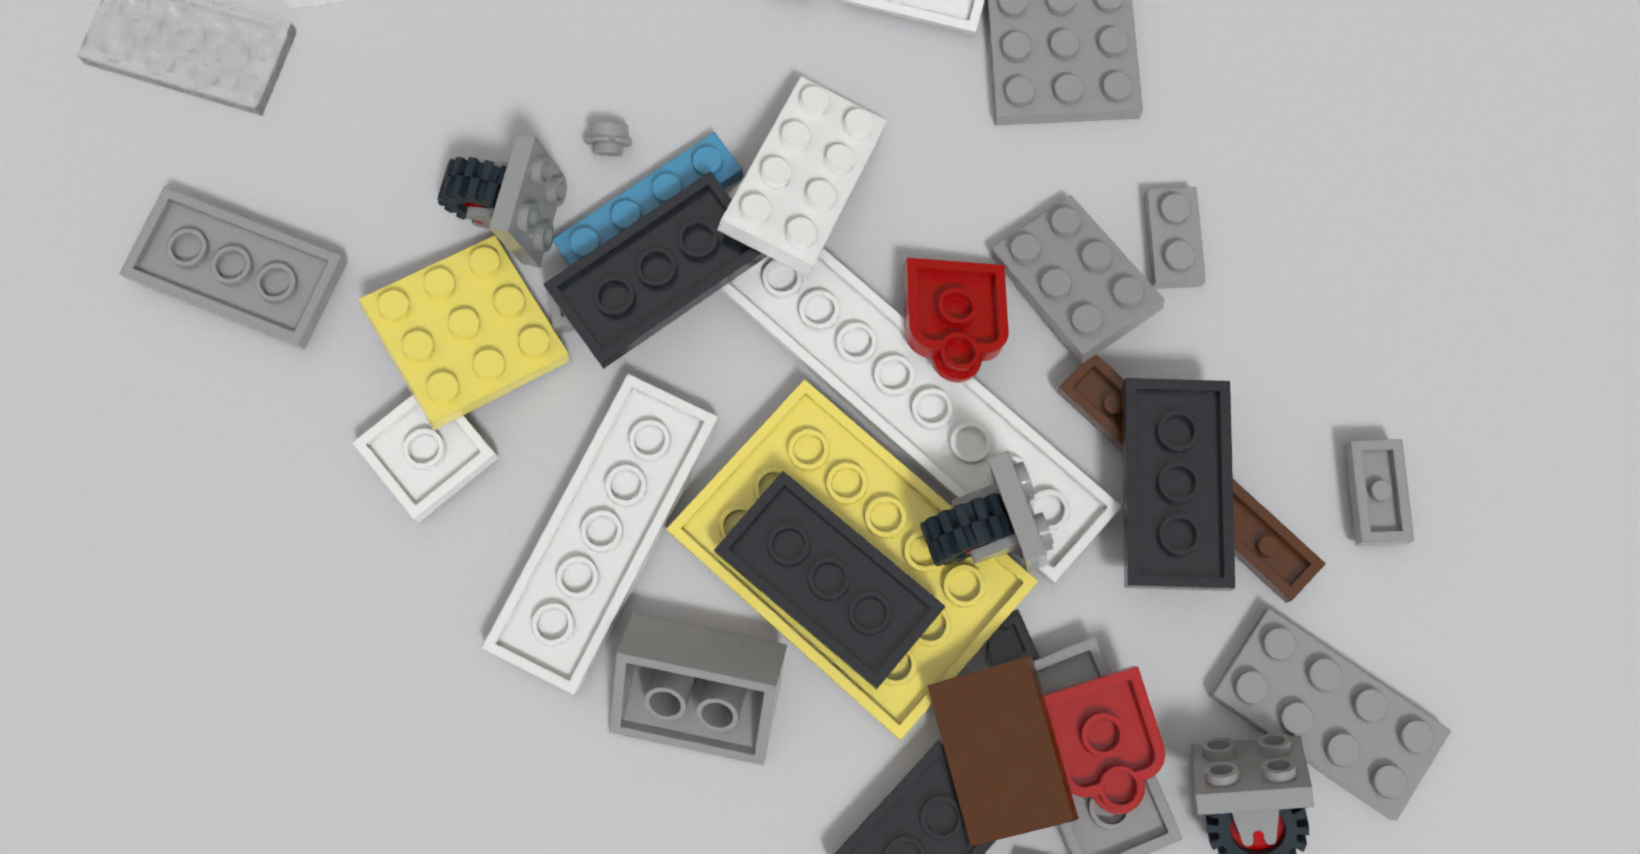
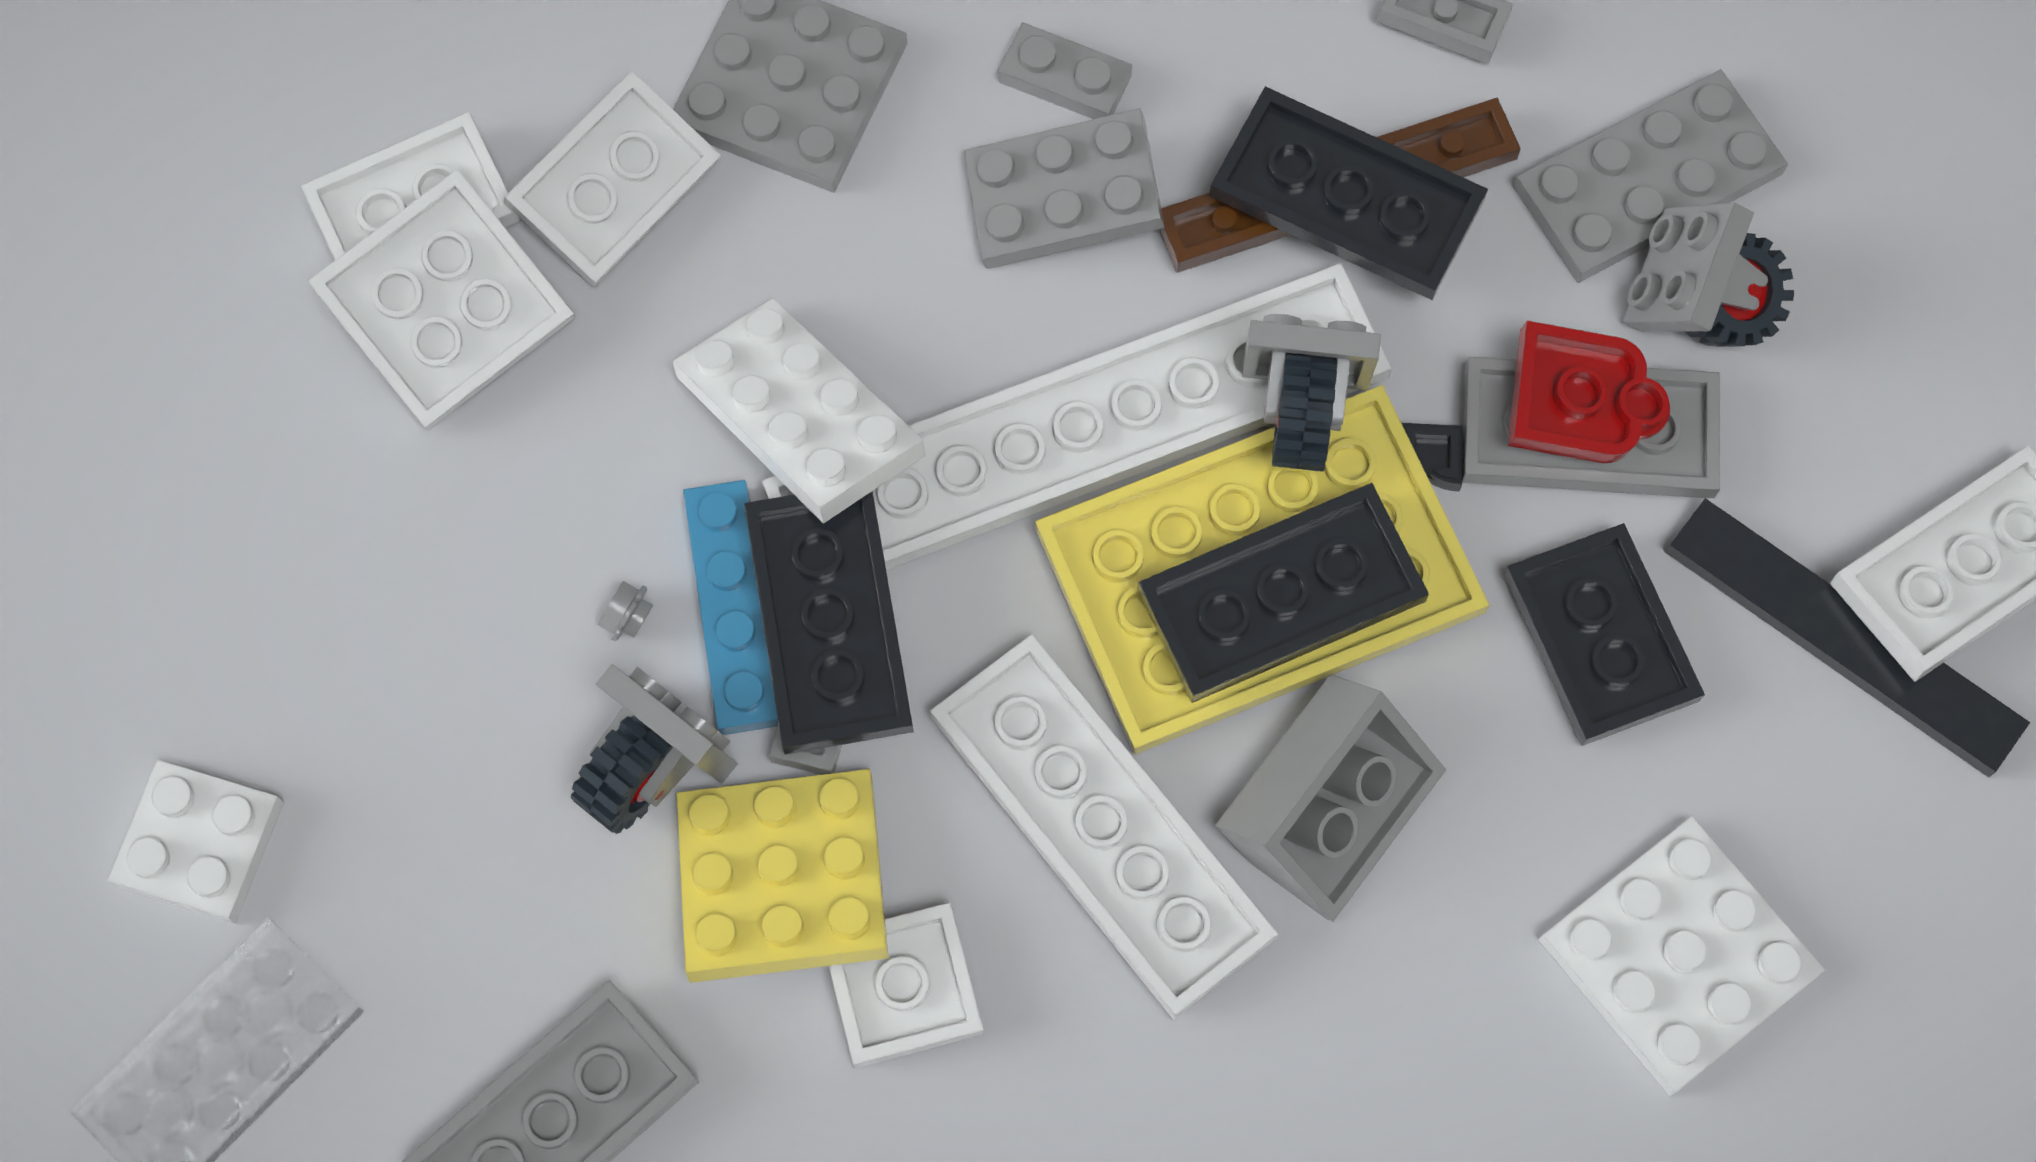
camera: 65 degrees left, 5 degrees down
red plate [903,257,1009,383] -> none
reddish brown tile [927,656,1079,846] -> none

